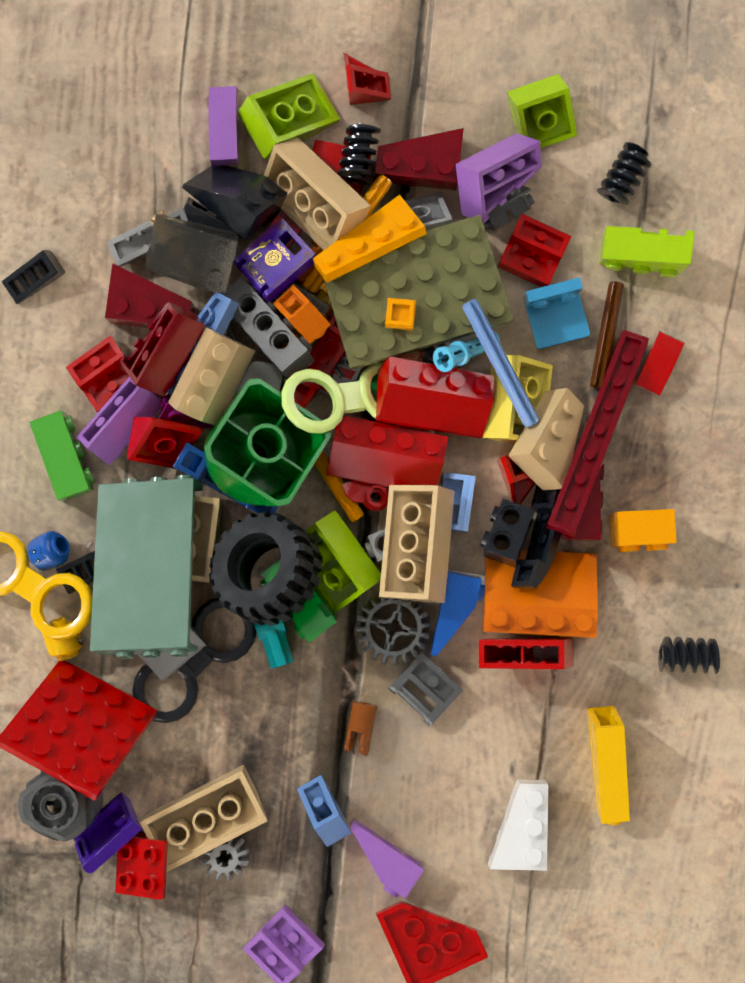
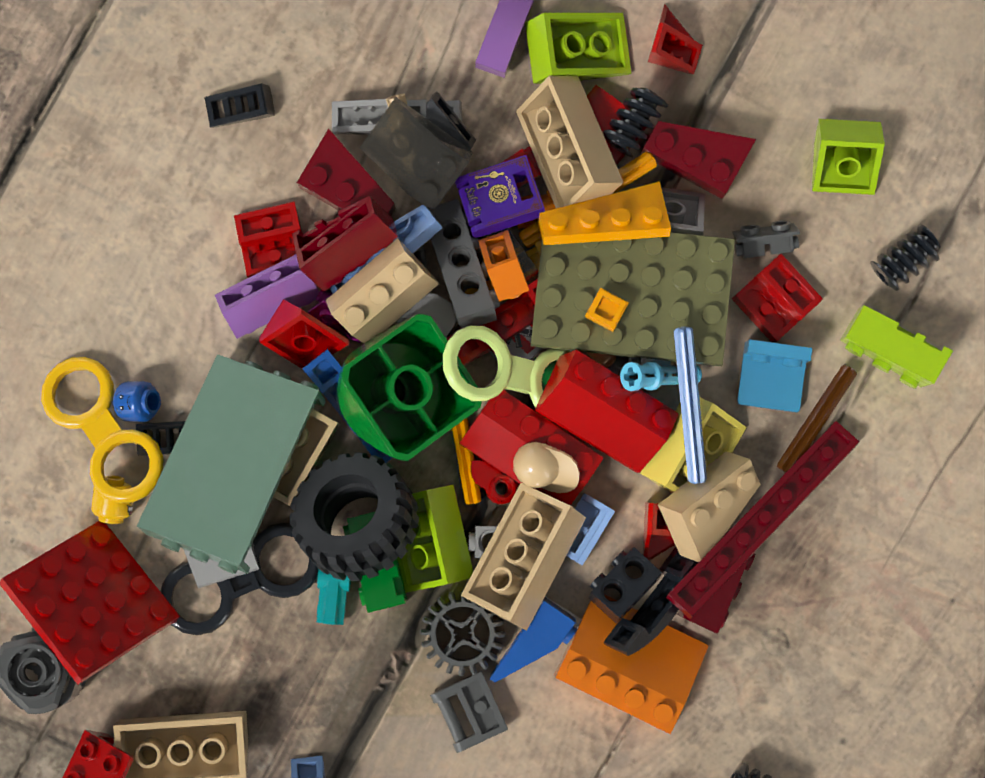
camera: 20 degrees right, 0 degrees up
bright green brick [29,410,95,502] -> none
dark purple container [74,792,142,873] -> none
black slope [182,165,288,239] -> none
dark orange hinge [344,701,377,756] -> none
medium lavender wedge [456,133,542,224] -> none
red brick [479,638,574,670] -> none
light orange brick [609,509,677,552] -> none
red slope [635,331,685,396] -> none
none -> tan cap [513,442,580,493]

